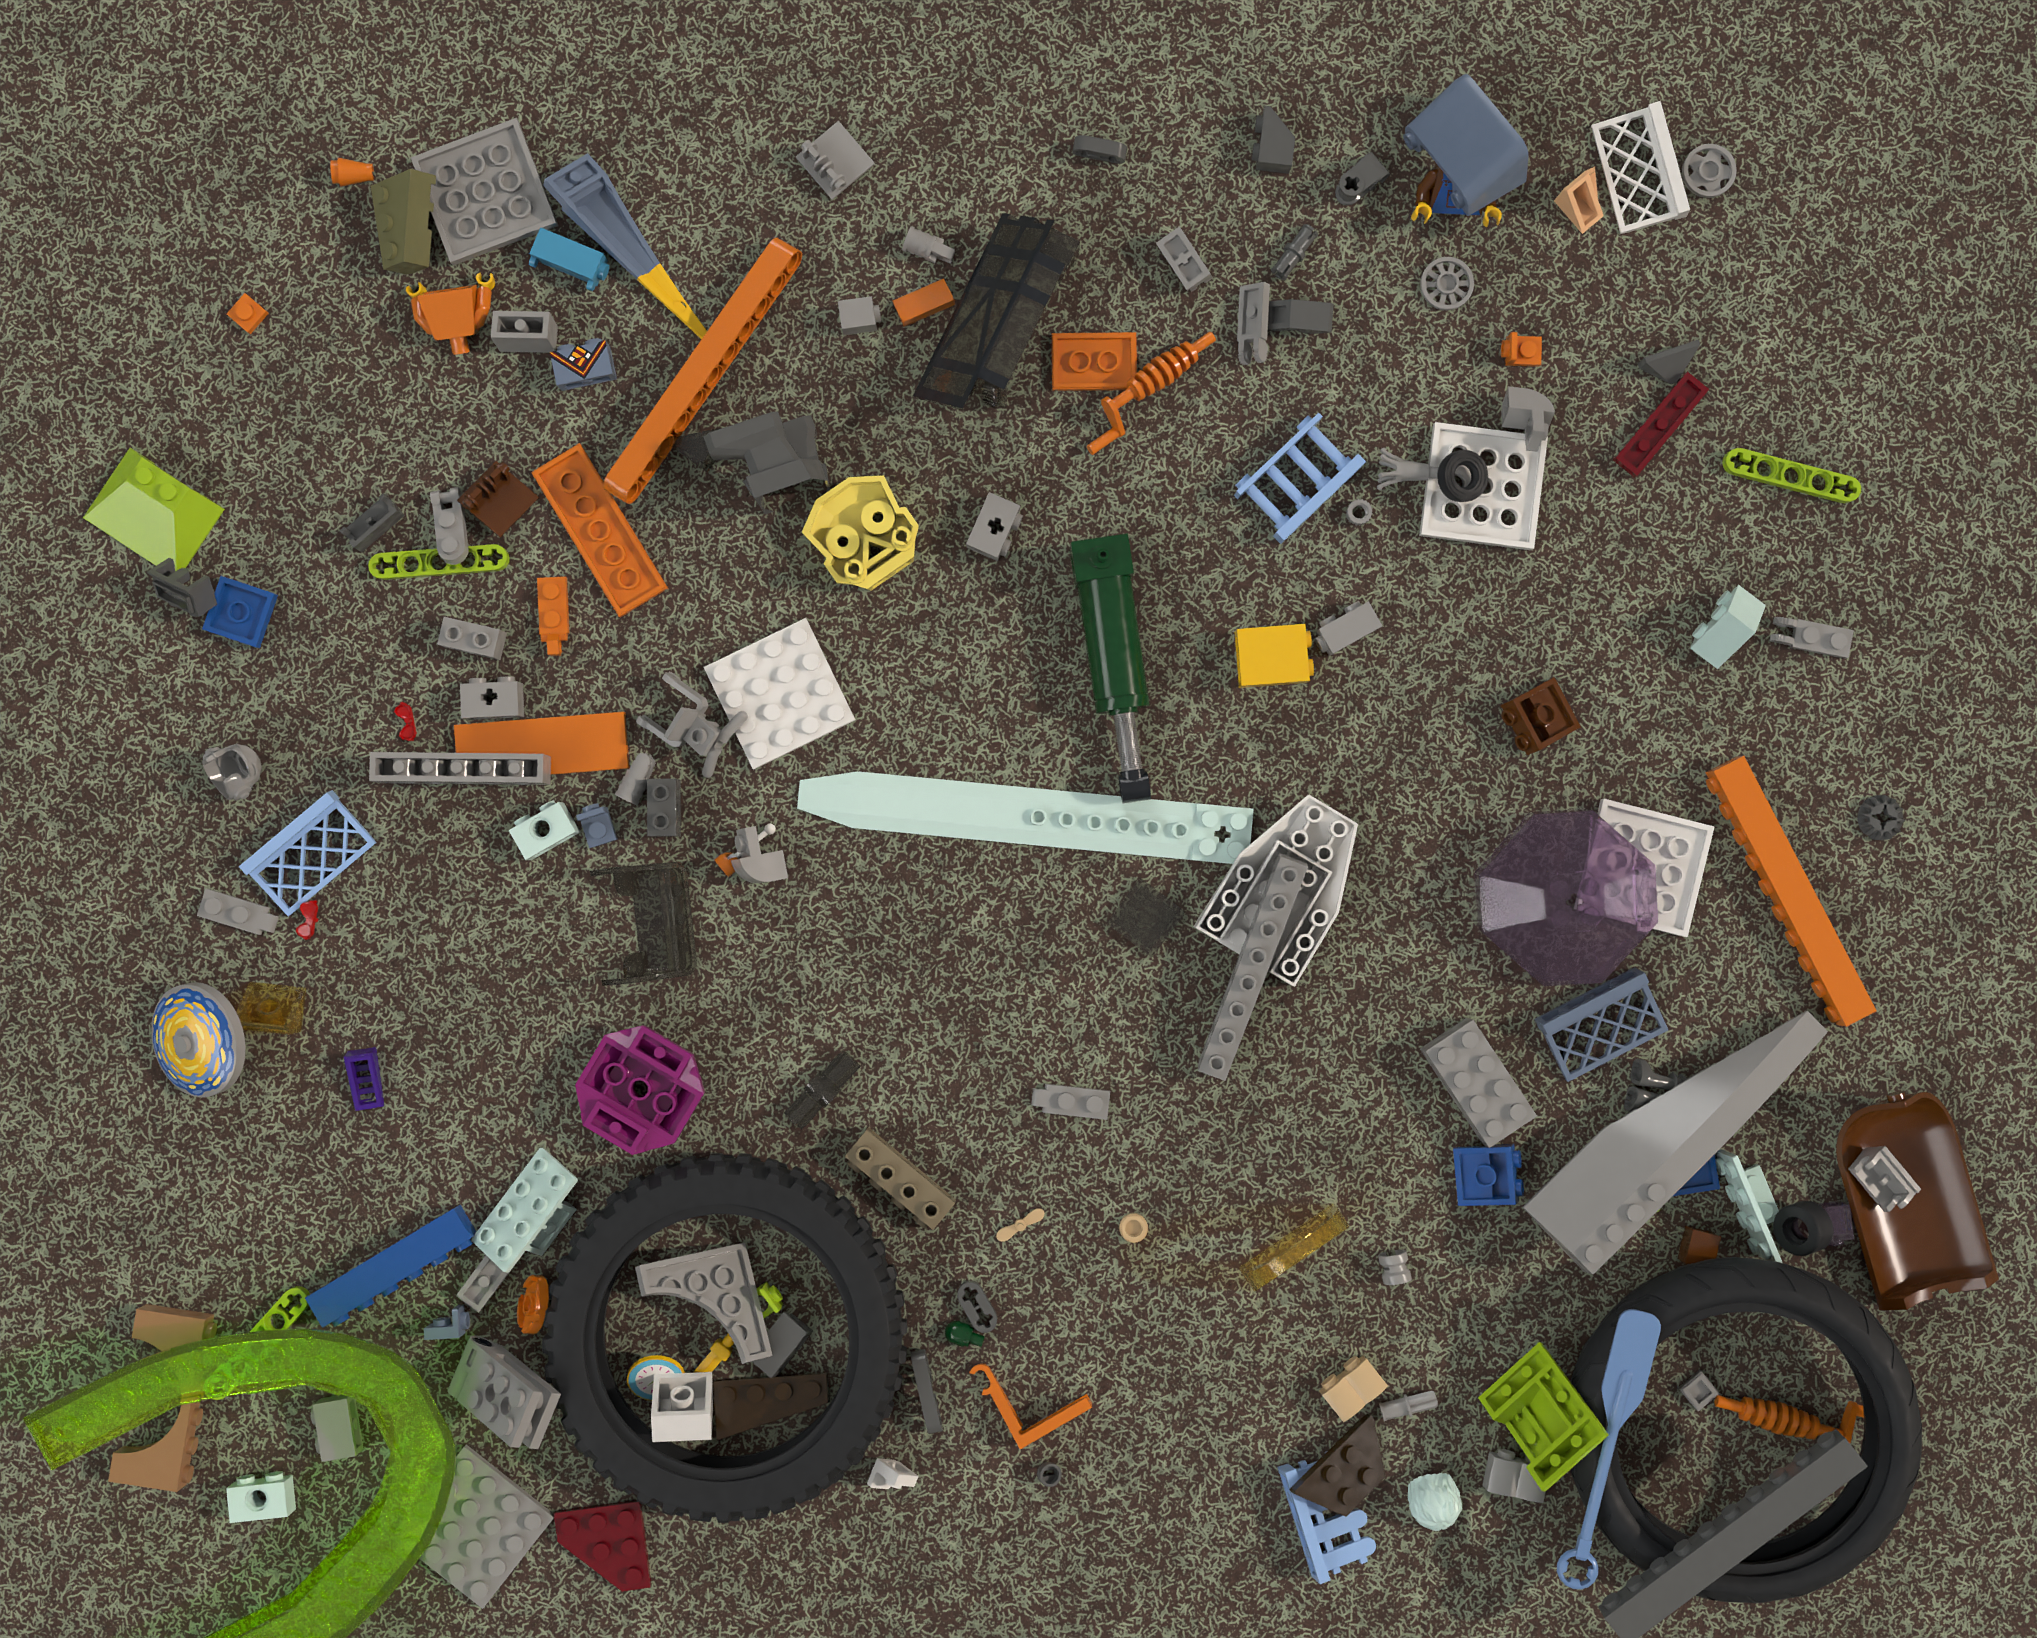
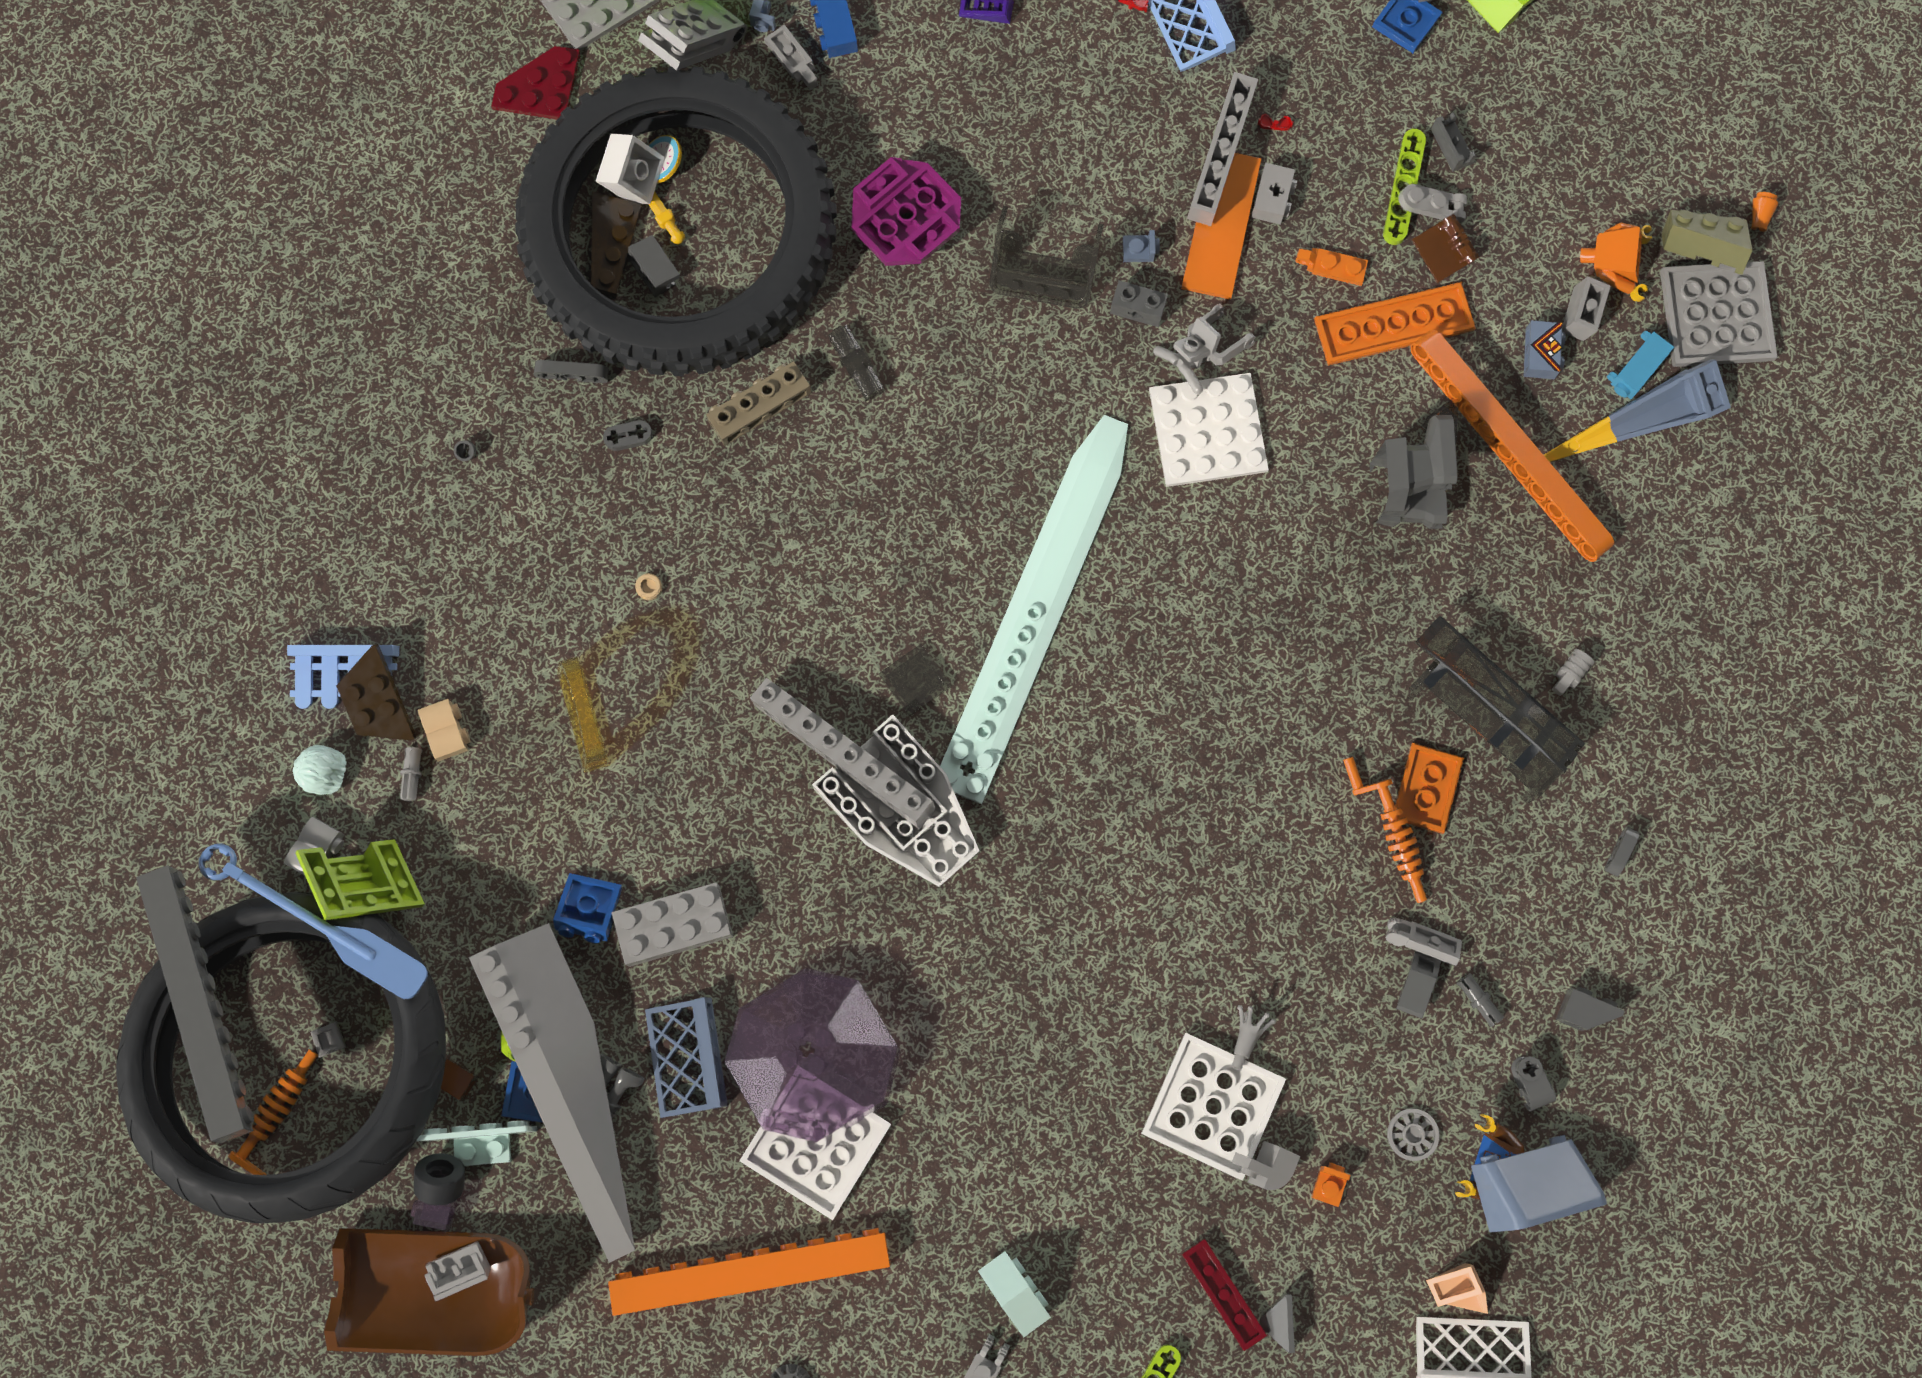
camera: 110 degrees right, 10 degrees down
orange plate [227,293,269,334] -> none
light grey brick [437,617,507,660] -> none
light aqua bracket [472,1148,578,1273] -> none
light aqua brick [509,800,580,860] -> none
orange tile [517,1275,549,1334] -> none
light grey hinge [615,753,656,806] -> none
light grey plate [635,1243,773,1364] -> none
hinge [714,823,776,877] -> none
light grey brick [731,826,788,883] -> none
lime bracket [757,1281,783,1318] -> none
light grey hinge [796,121,875,200] -> none
light yellow brick [802,475,919,591] -> none
light grey brick [838,296,881,335] -> none
white bracket [867,1458,918,1489] -> none
orange slope [892,278,955,327] -> none
dark green cylinder [945,1321,985,1347] -> none
light grey brick [966,492,1023,561] -> none
orange hinge [970,1363,1092,1449] -> none
tan piece [996,1208,1045,1241] -> none
light grey hinge [1031,1083,1110,1120] -> none
dark green piece [1069,533,1151,804] -> none
light grey hinge [1156,226,1213,292] -> none
light blue fence [1234,413,1366,544] -> none
yellow brick [1234,624,1314,688] -> none
light grey brick [1315,601,1382,656] -> none
light grey axle [1346,499,1372,526] -> none
light grey wheel [1378,1250,1412,1285] -> none
black tyre [1437,450,1488,502] -> none
reddish brown plate [1501,677,1581,755] -> none

